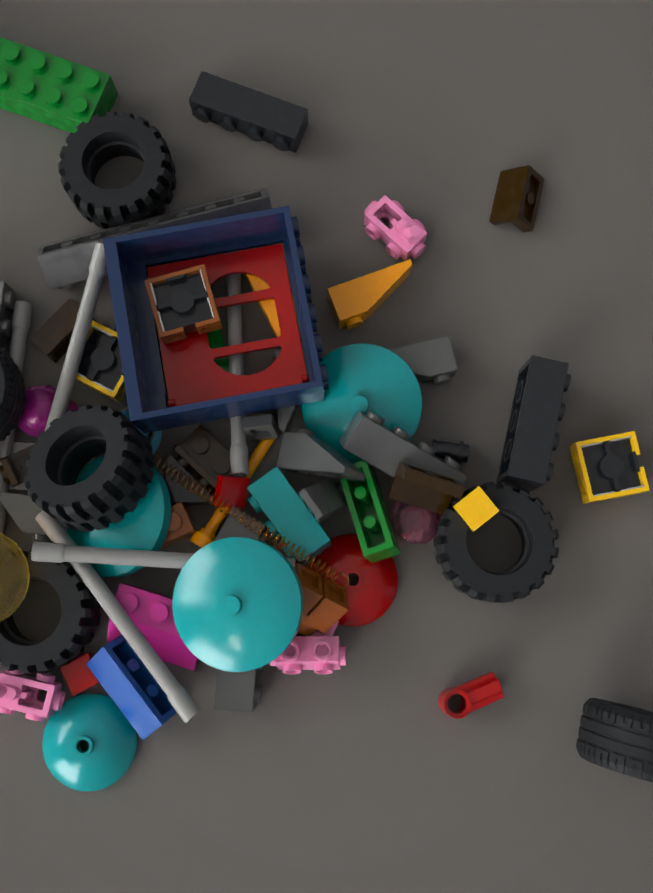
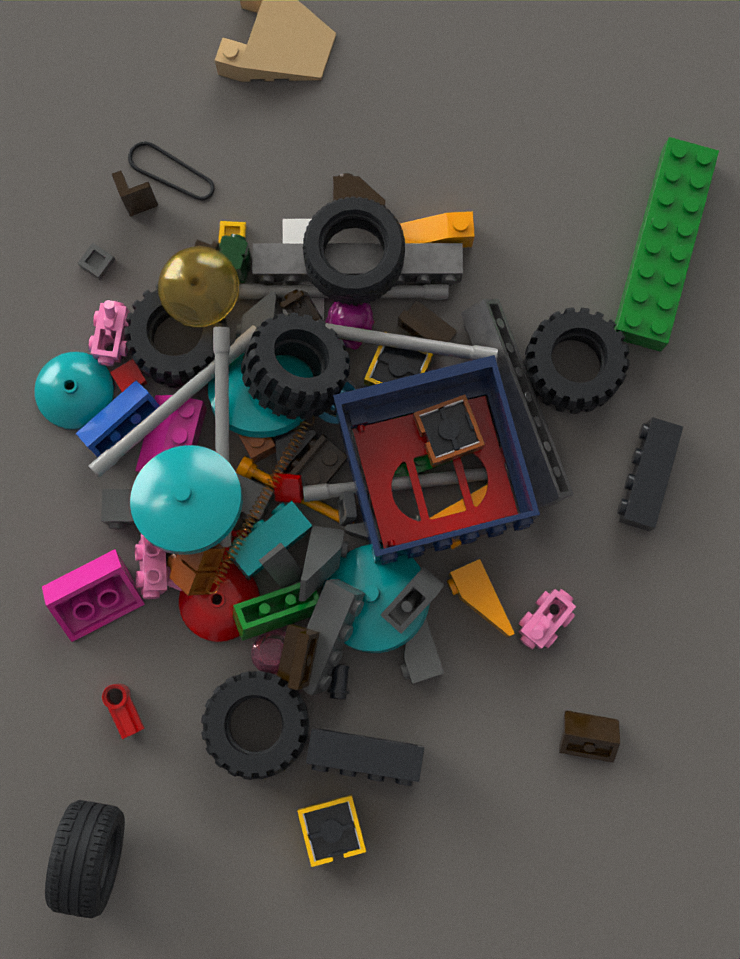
camera: 85 degrees right, 0 degrees up
yellow tile [453,486,499,531] -> none
none -> dark pink slope [42,549,145,642]
none -> dark grey slope [381,567,444,633]

